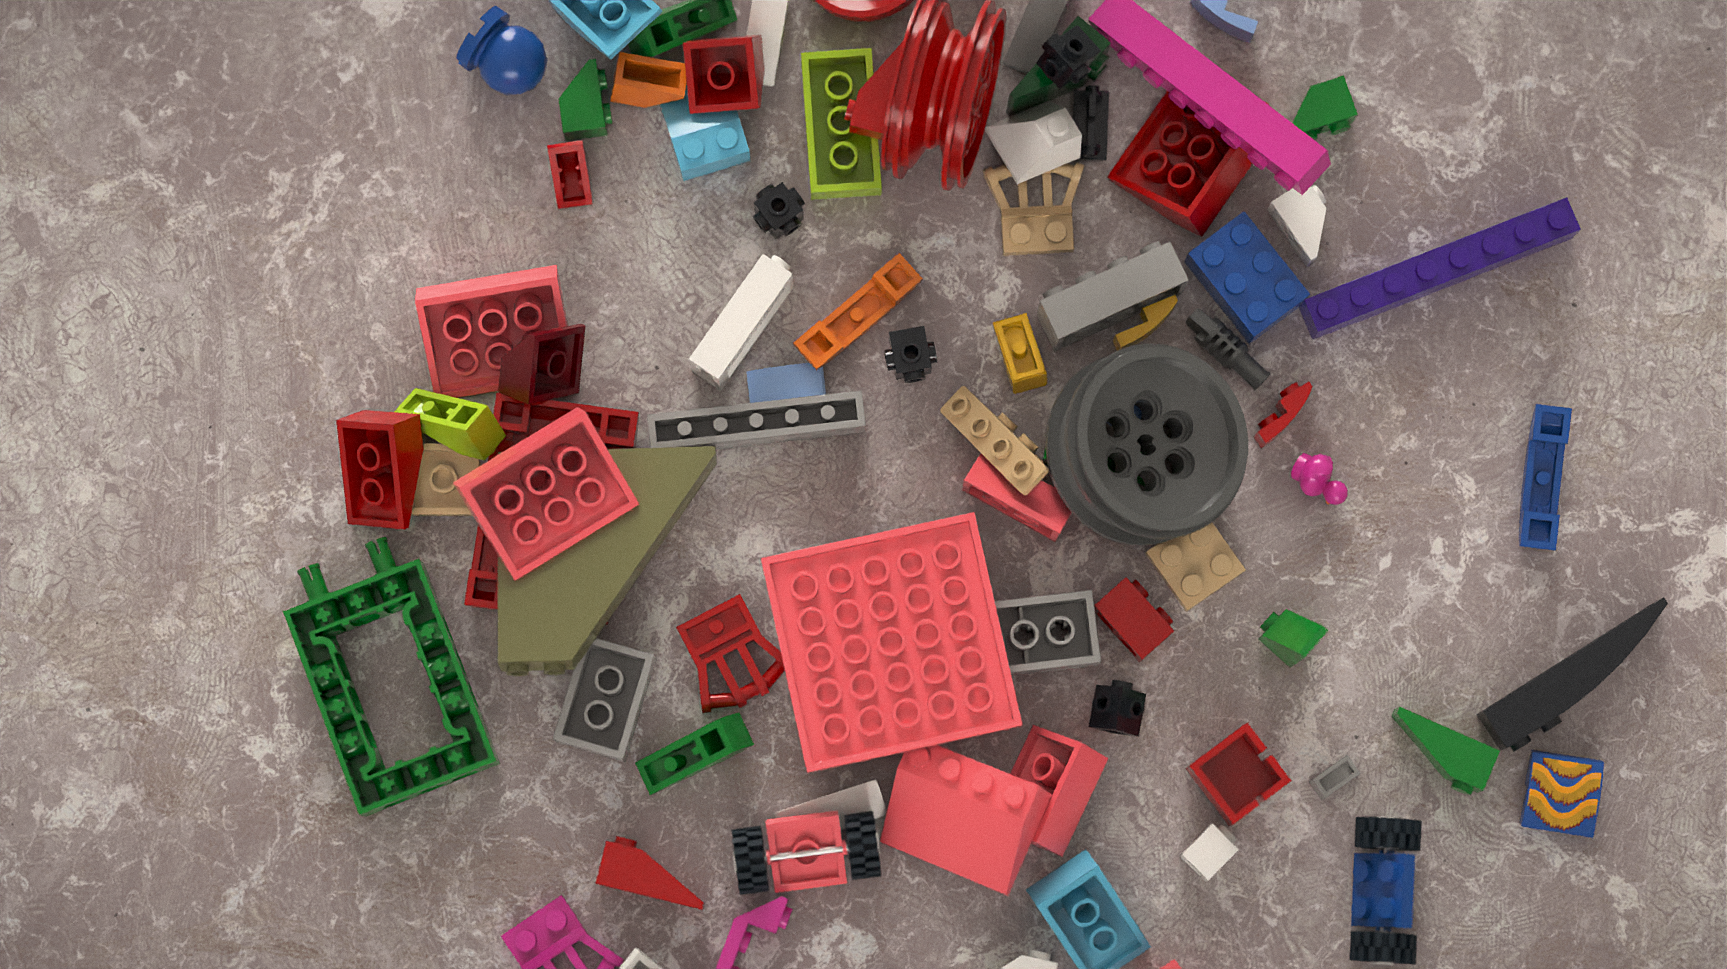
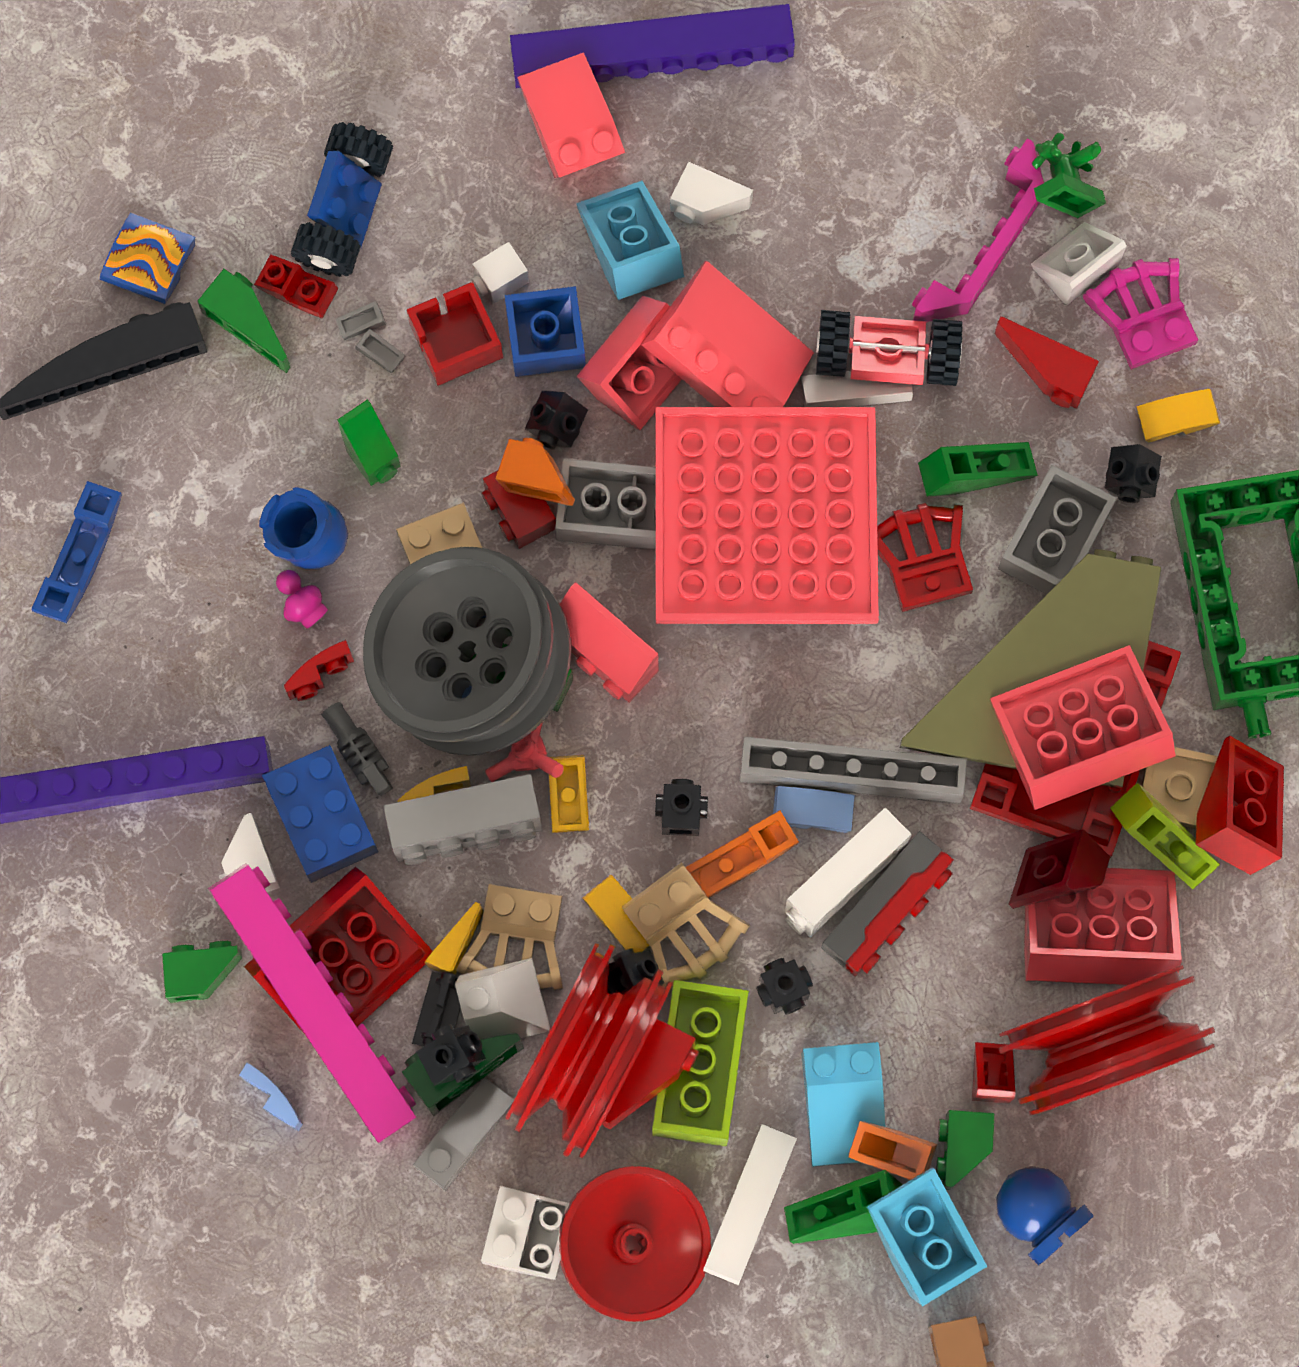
camera: 165 degrees left, 5 degrees down
red slope [683,35,765,114] -> none
tan bracket [940,386,1049,495] -> none
none -> red slope [254,254,339,318]
none -> blue tile [259,487,349,569]
none -> light grey piece [355,328,405,374]
none -> yellow slope [425,902,483,975]
none -> coral piece [485,722,564,782]
none -> orange slope [495,438,575,506]
none -> blue slope [504,286,586,377]
none -> yellow slope [582,875,650,953]
none -> black brick [607,948,665,994]
none -> tan plate [622,862,750,988]
none -> piece [821,831,954,977]
none -> red wheel [998,965,1215,1115]
none -> black brick [1105,444,1162,503]
none -> yellow slope [1136,389,1221,443]

